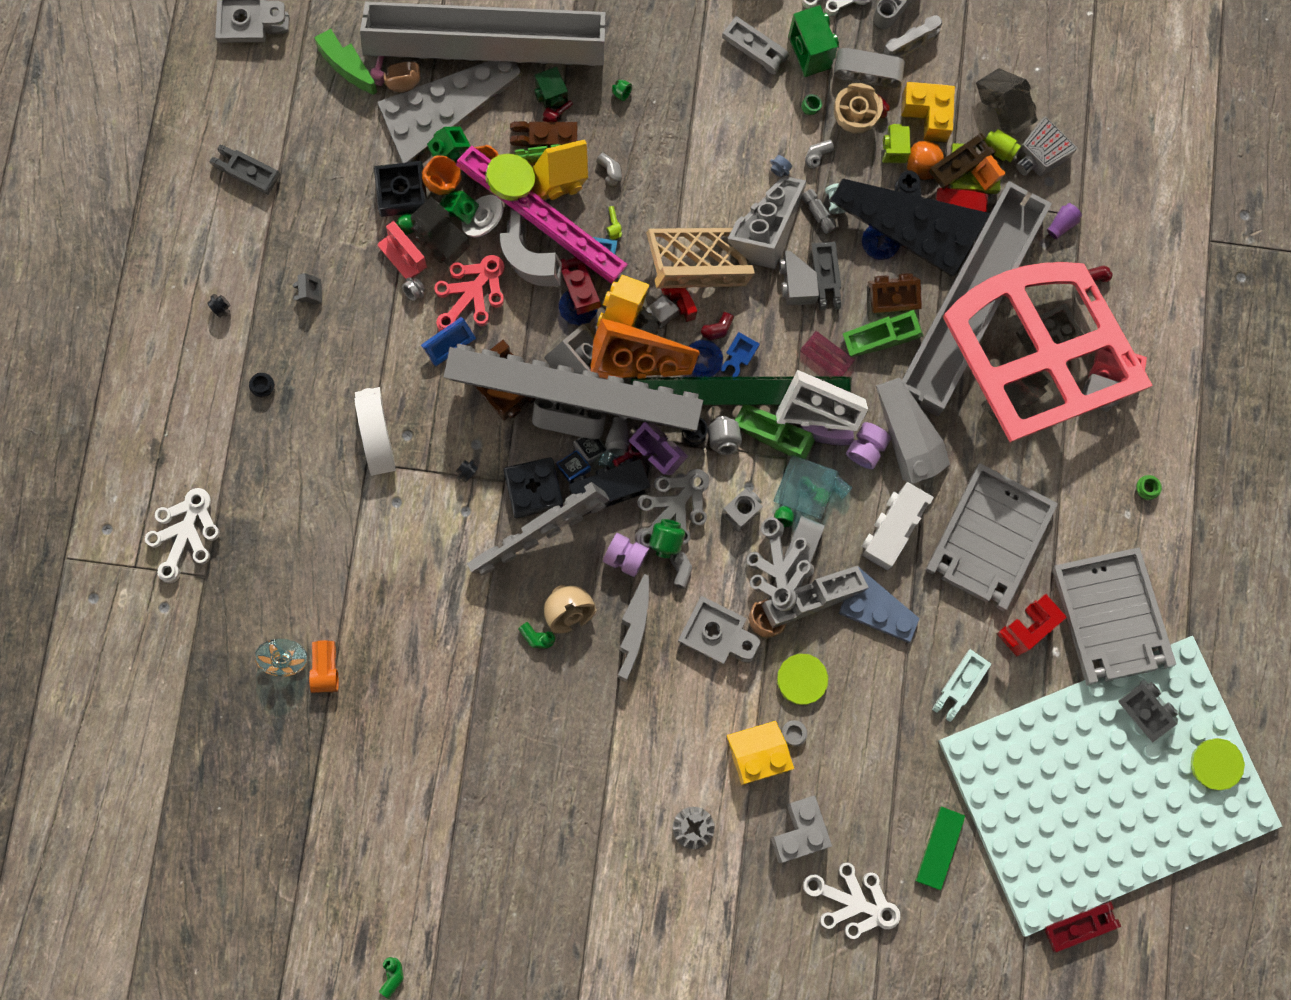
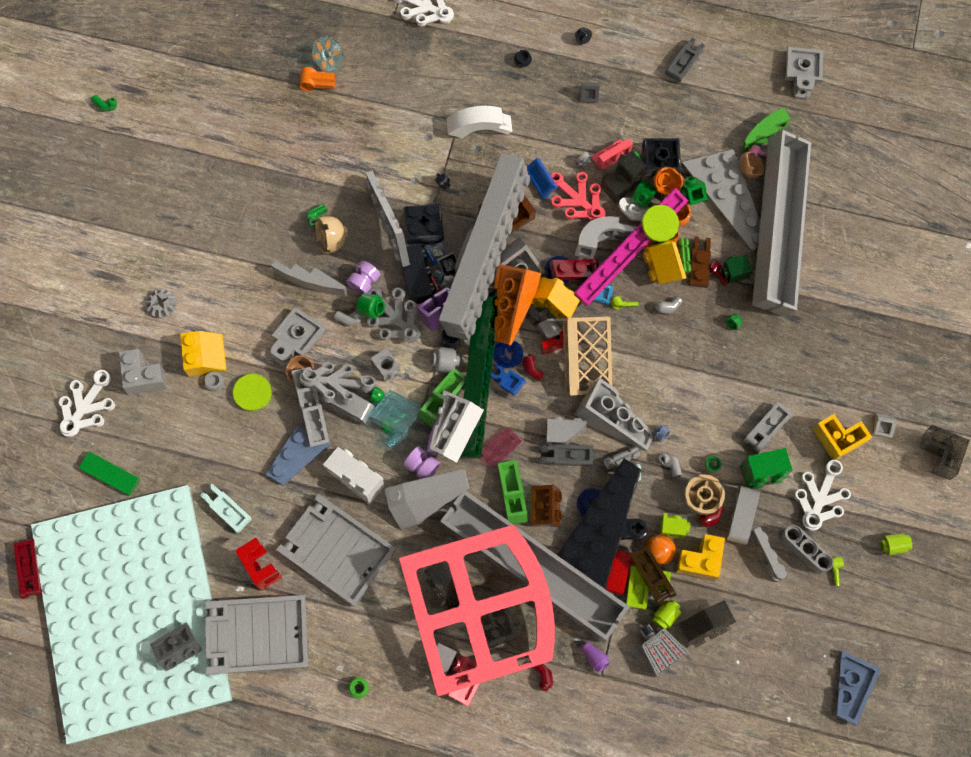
camera: 105 degrees right, 5 degrees down
orange tile [971,155,1005,191] -> none
lime tile [1191,738,1245,790] -> none

